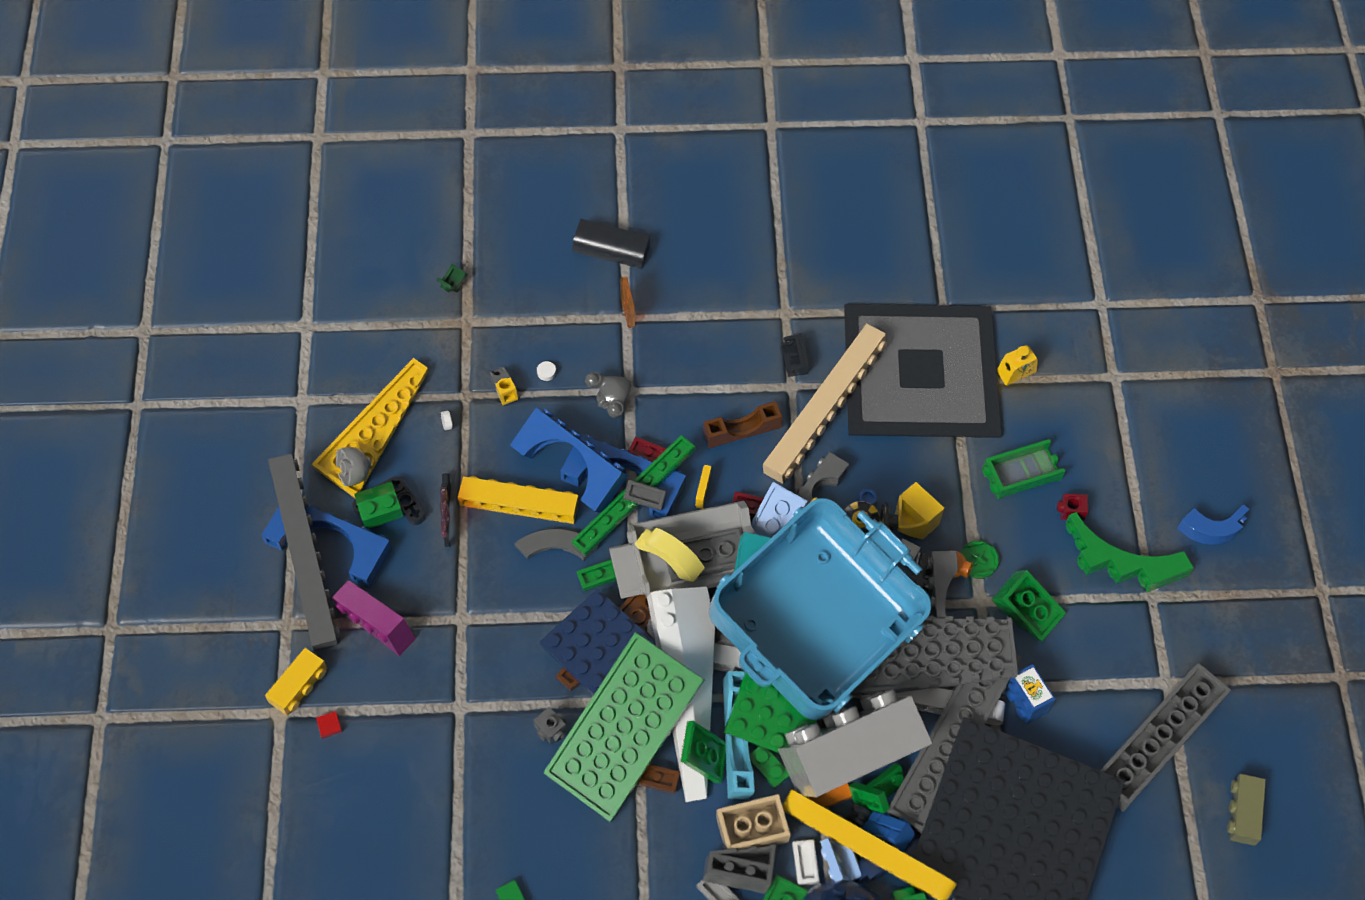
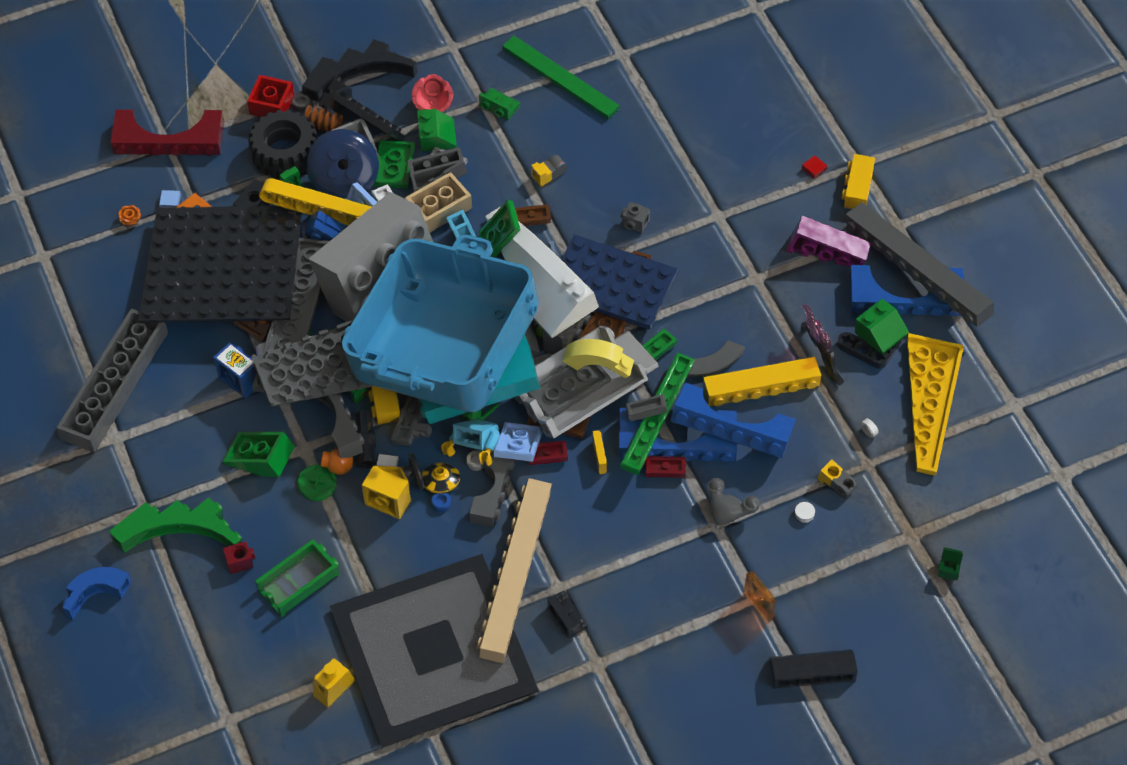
camera: 160 degrees right, 5 degrees down
light grey cylinder [336,447,371,486] -> none
plate [543,632,705,822] -> none
reddish brown arch [703,401,782,449] -> none
olive brick [1227,774,1266,846] -> none
none -> leg [531,155,567,187]

